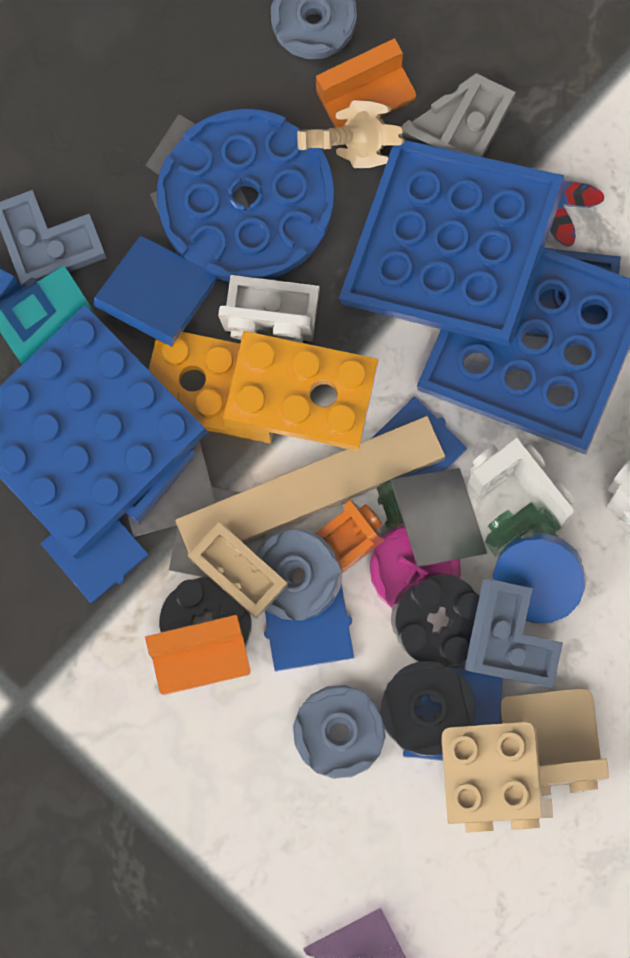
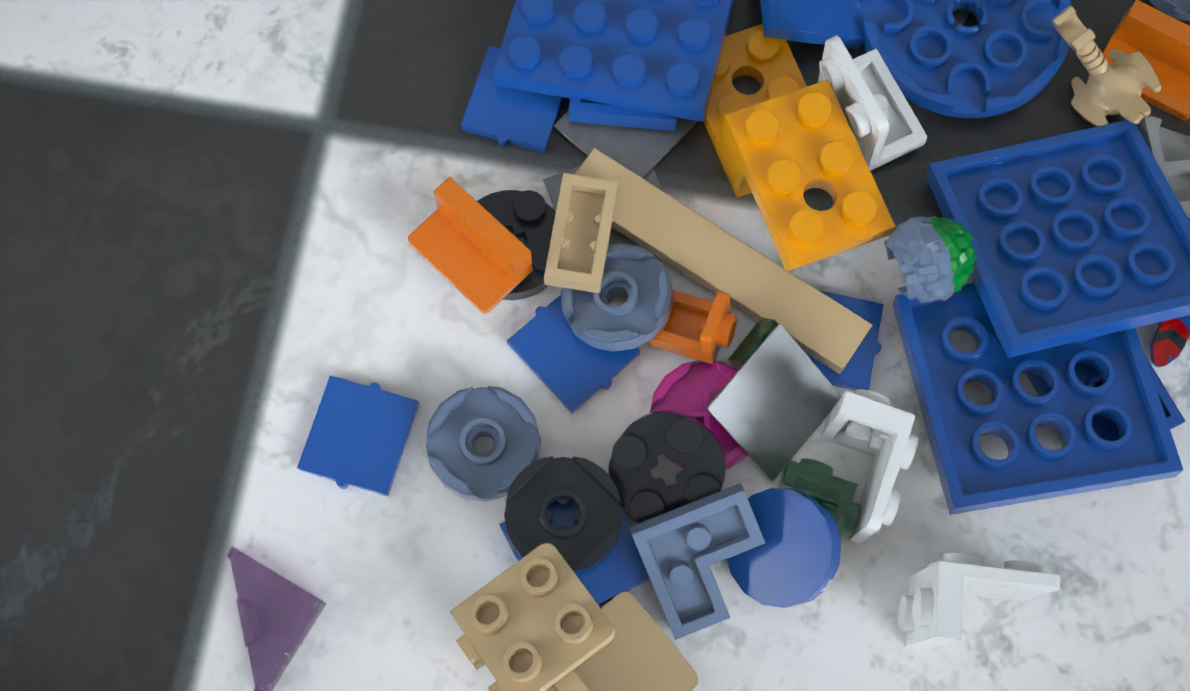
camera: 50 degrees right, 5 degrees down
none -> blue piece [297,375,420,496]
none -> sand blue piece [884,216,977,303]

